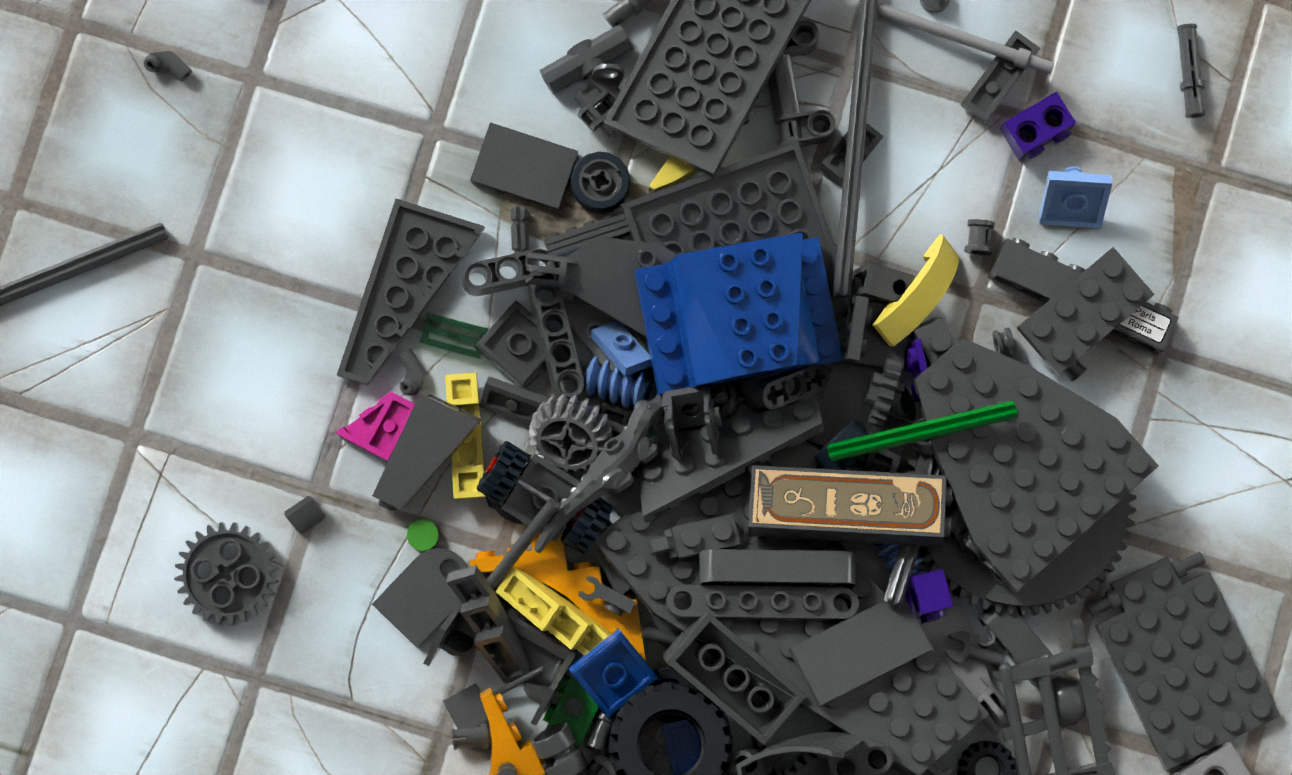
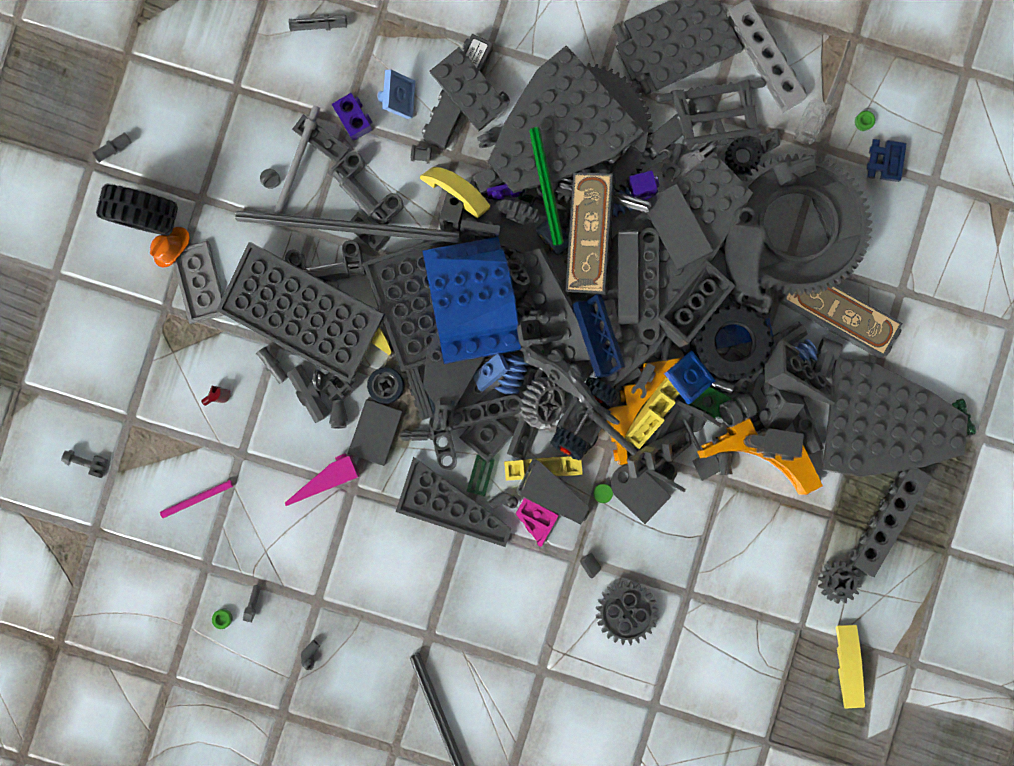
camera: 80 degrees left, 5 degrees up
none -> dark pink slope [285,453,360,506]
none -> dark grey piece [328,151,403,225]
none -> dark grey cone [329,400,348,429]
none -> dark blue fence [572,294,625,377]

